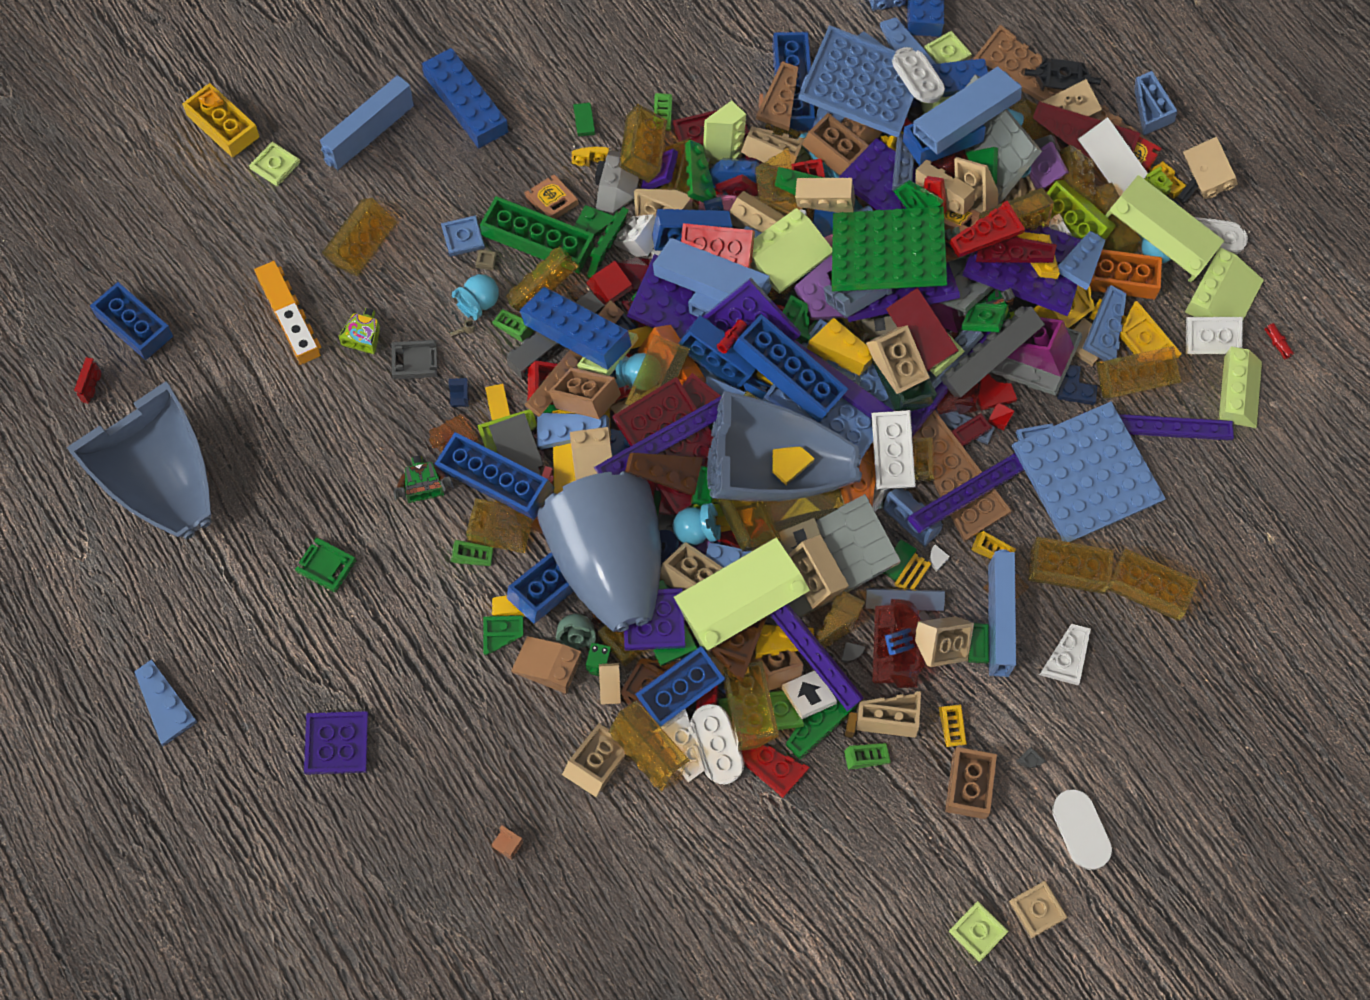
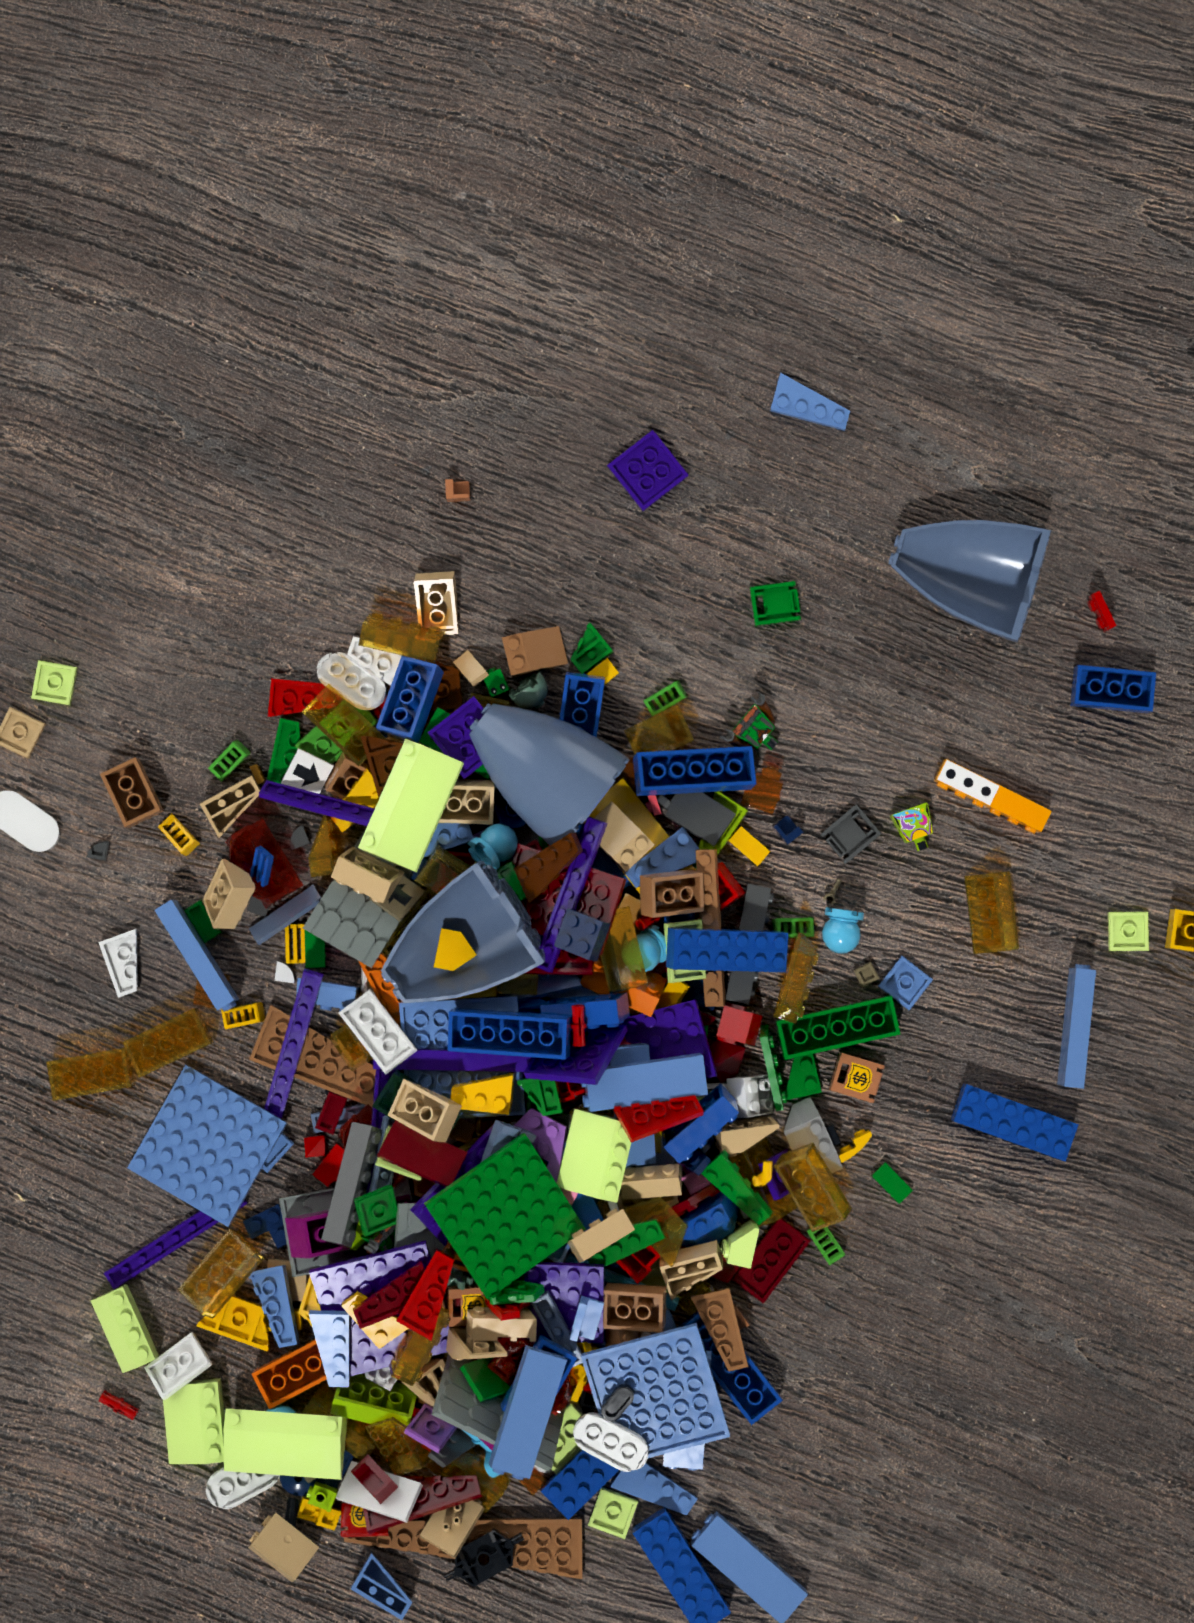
camera: 145 degrees right, 20 degrees up
none -> dark red panel [351,1454,398,1504]
none -> dark blue brick [554,908,611,961]
none -> medium blue panel [569,1296,604,1342]
none -> black tile [601,1384,634,1421]
none -> yellow arm [752,1161,773,1187]

